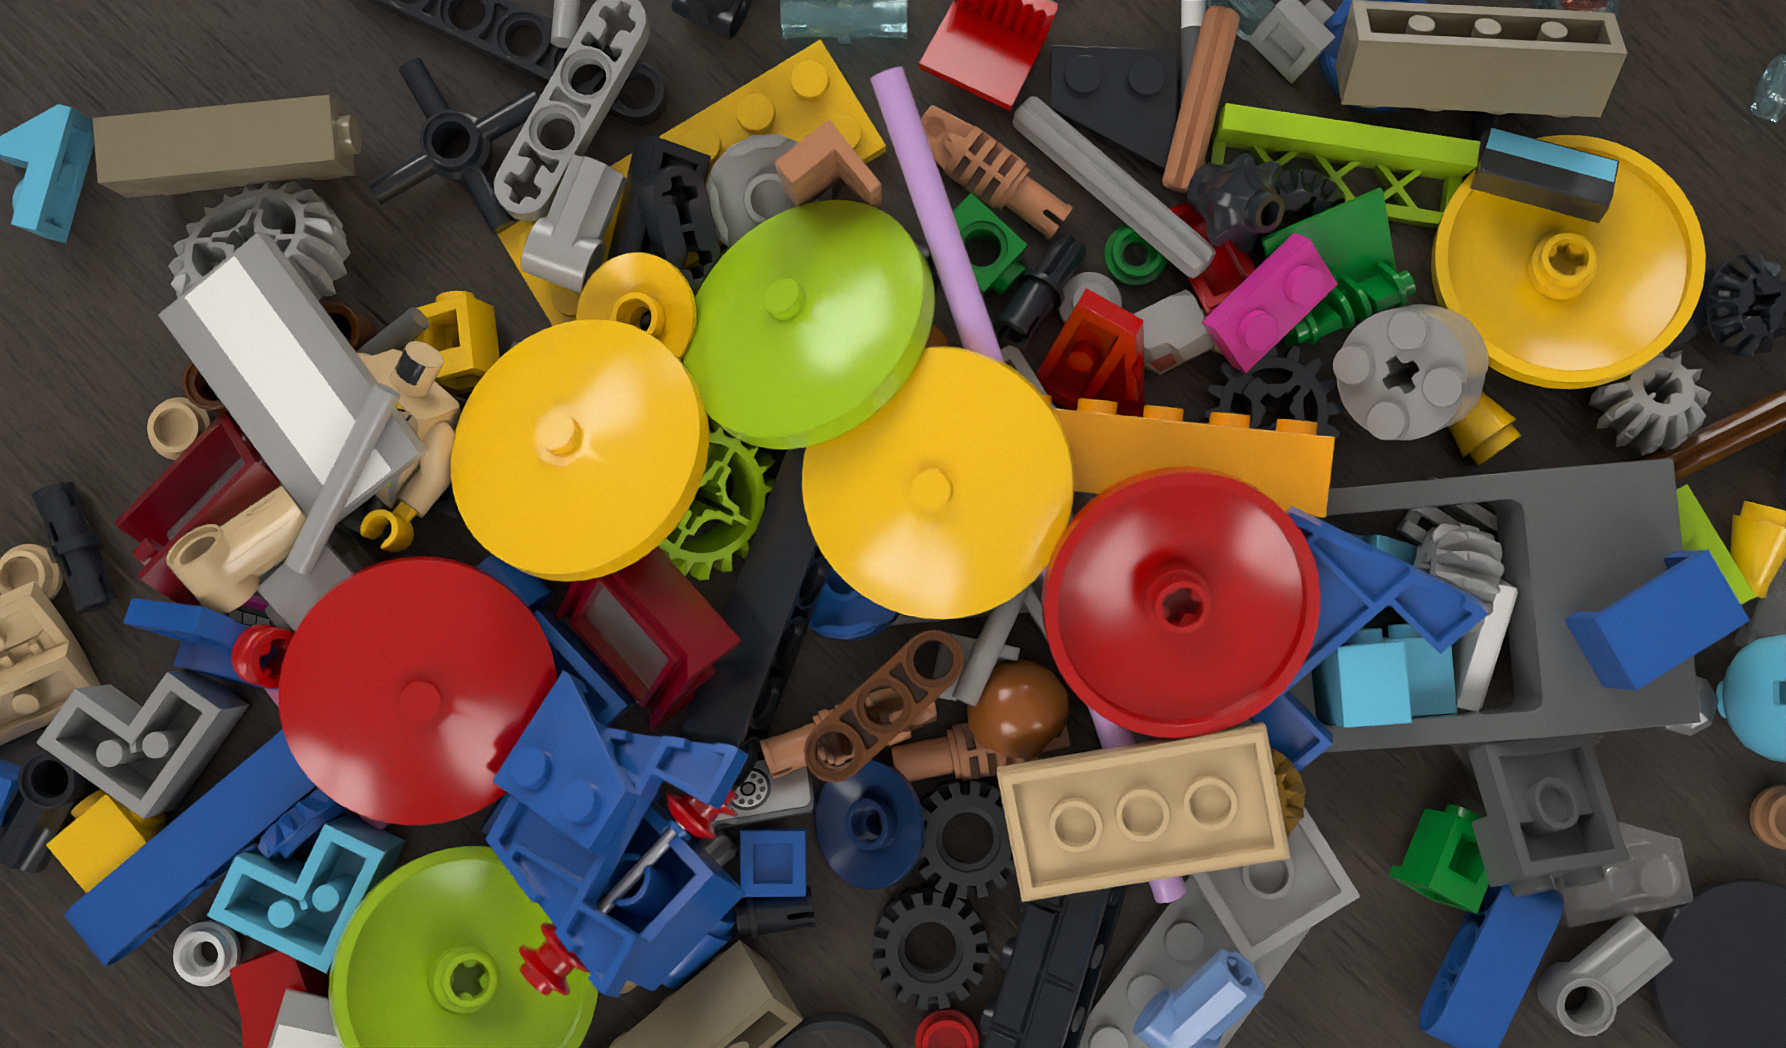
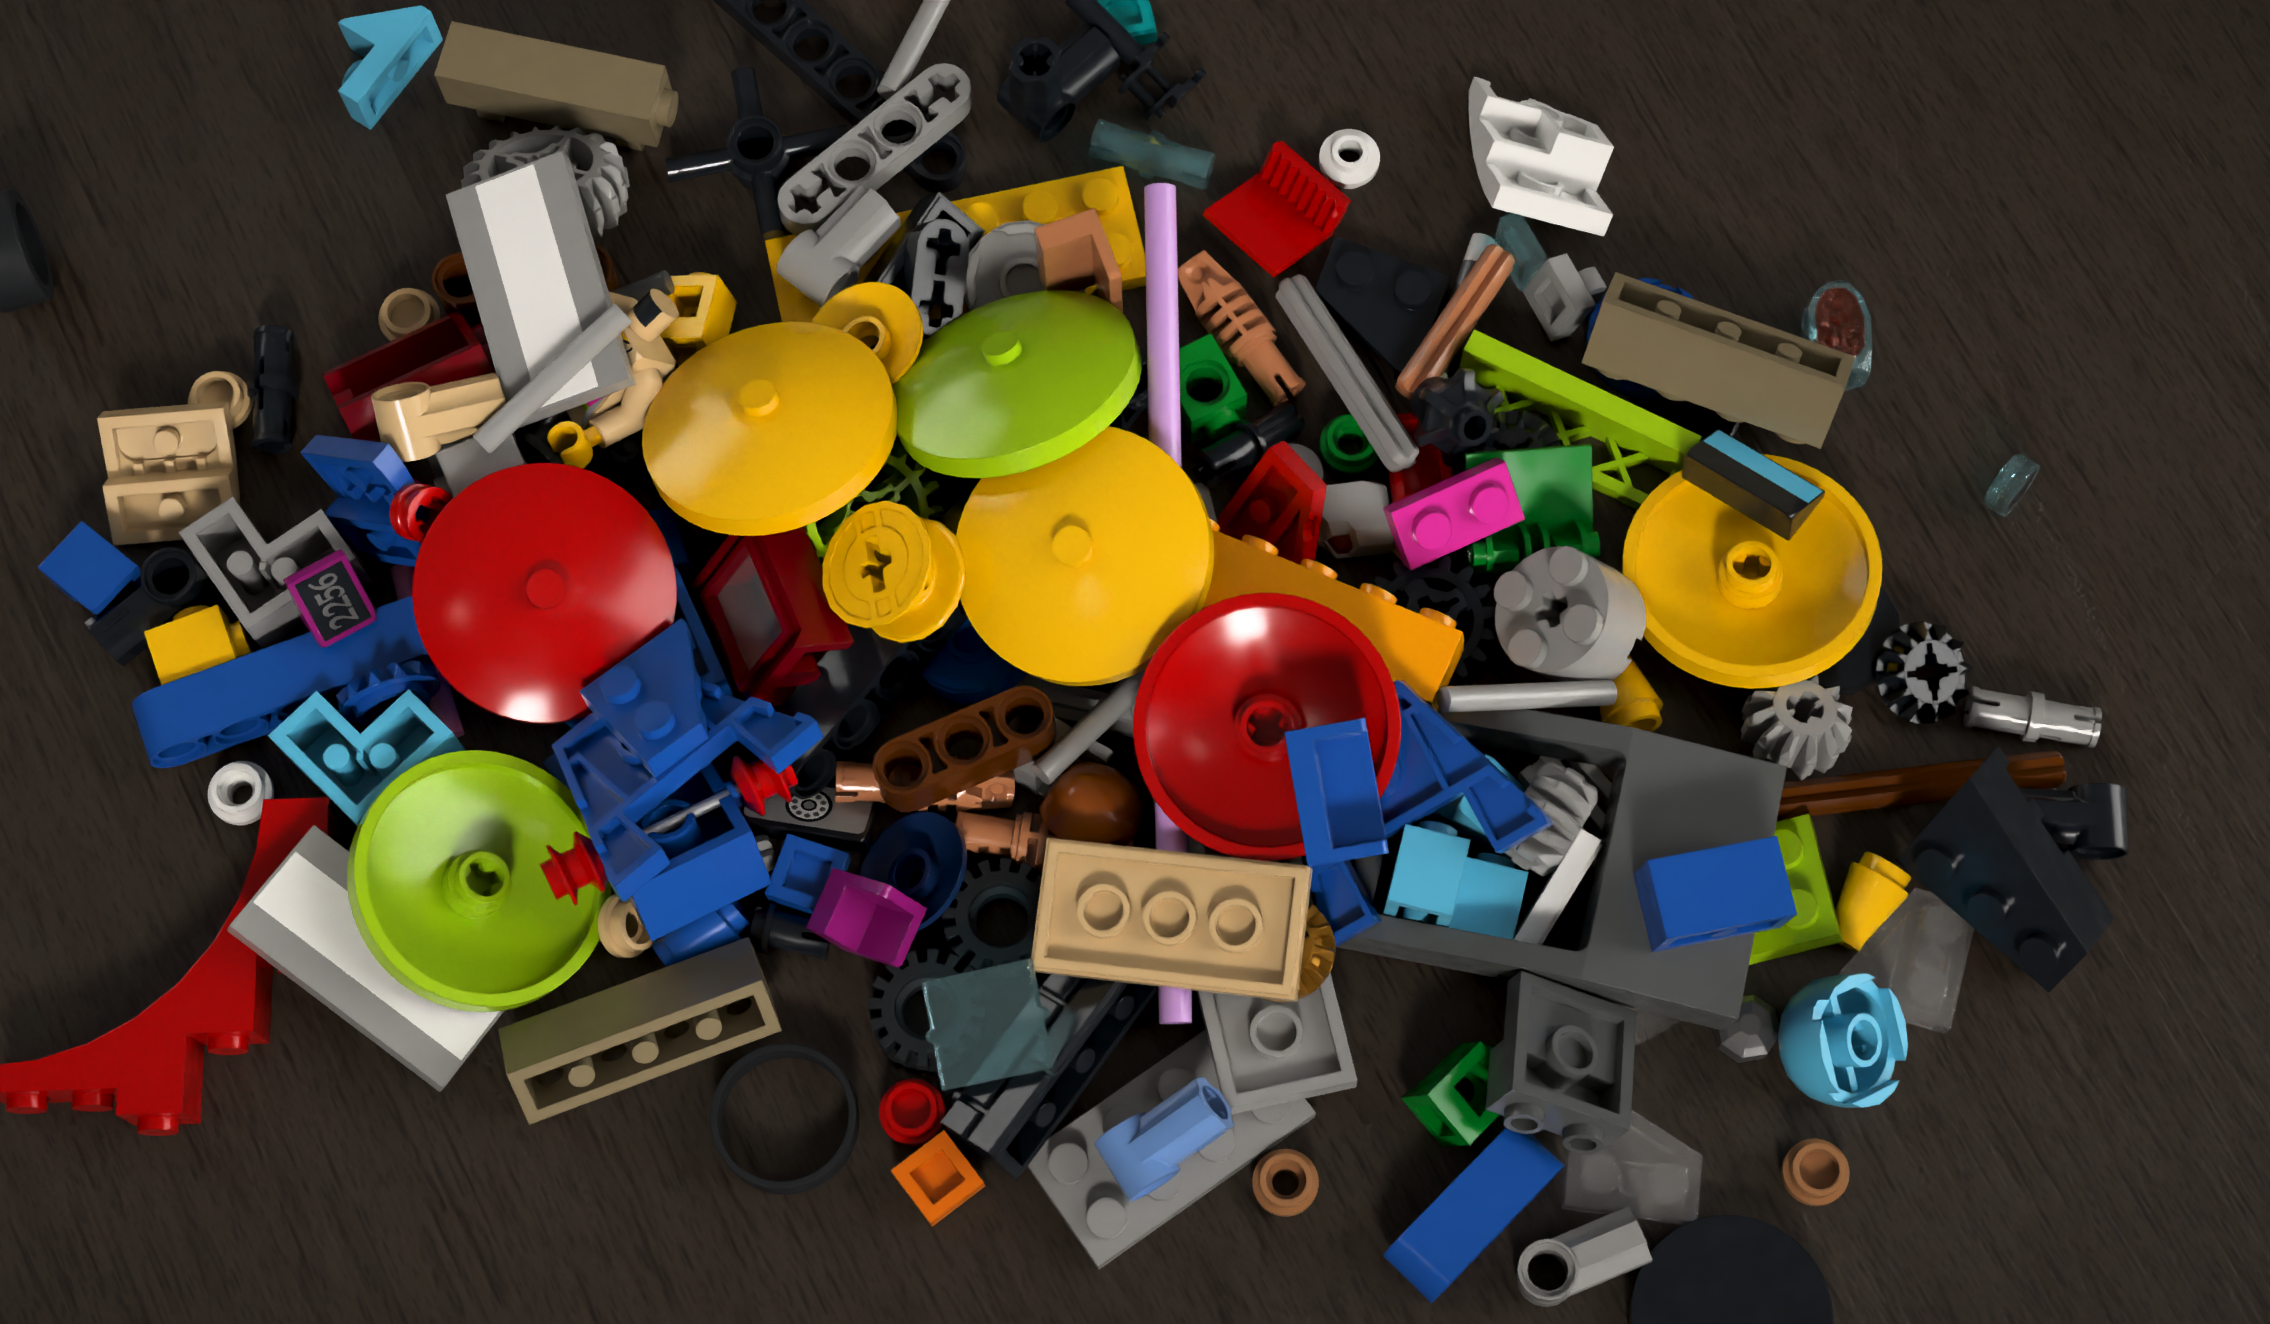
camera: 20 degrees right, 15 degrees down
none -> slope [283,549,377,648]
none -> magenta panel [806,868,927,967]
none -> yellow piece [823,501,966,643]
none -> clear light blue piece [922,959,1053,1091]
none -> medium nougat plate [1252,1149,1319,1217]
none -> blue panel [1284,718,1389,867]
none -> light grey bar [1437,680,1617,713]

